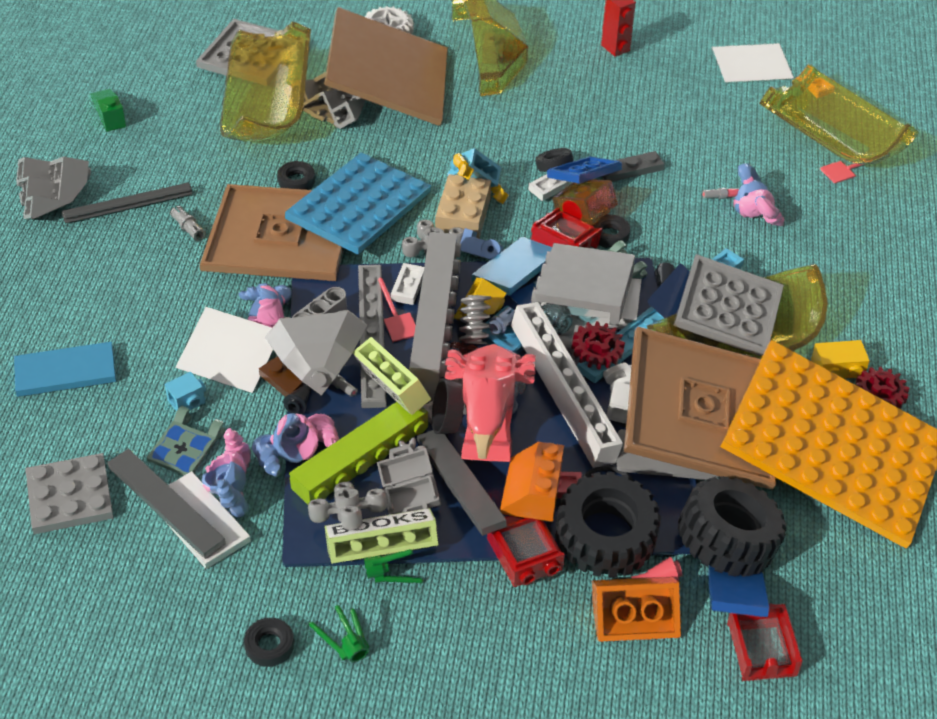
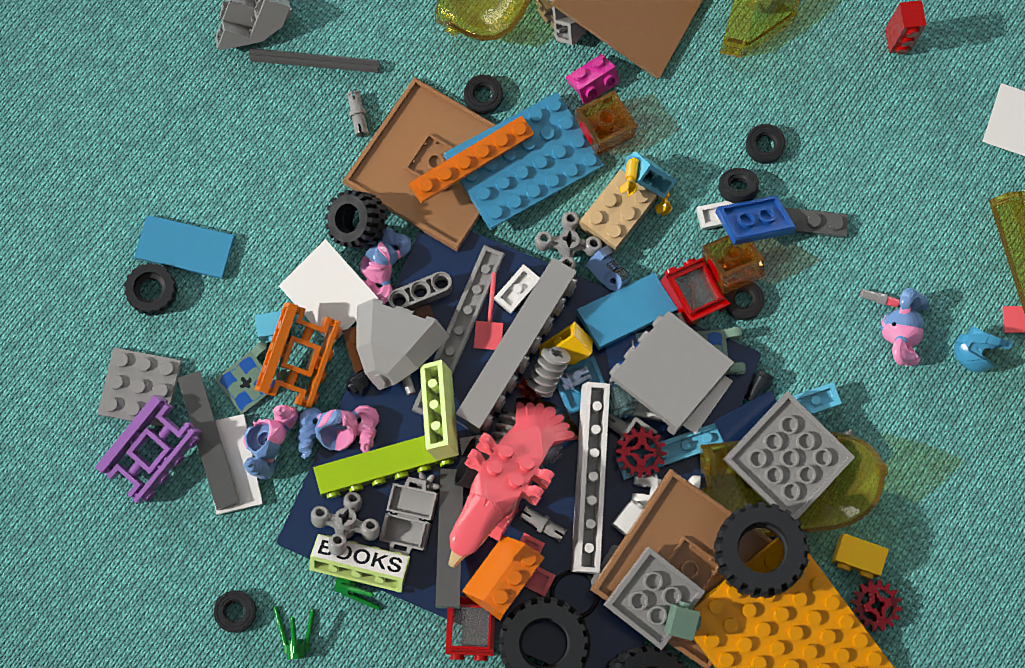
camera: 25 degrees right, 30 degrees up
none -> medium lavender fence [95,395,202,504]
none -> black tyre [124,263,178,316]
none -> orange fence [254,302,341,408]
none -> black tyre [325,190,388,249]
none -> orange plate [409,116,534,204]
none -> light grey pin [519,506,567,543]
none -> dark pink bracket [566,54,620,105]
none -> clear orange brick [574,90,637,156]
none -> light grey plate [603,546,705,650]
none -> sand green brick [664,601,701,641]
none -> black tyre [714,502,810,598]
none -> black tyre [745,124,786,164]
none -> dark azure helmet [954,326,1012,373]

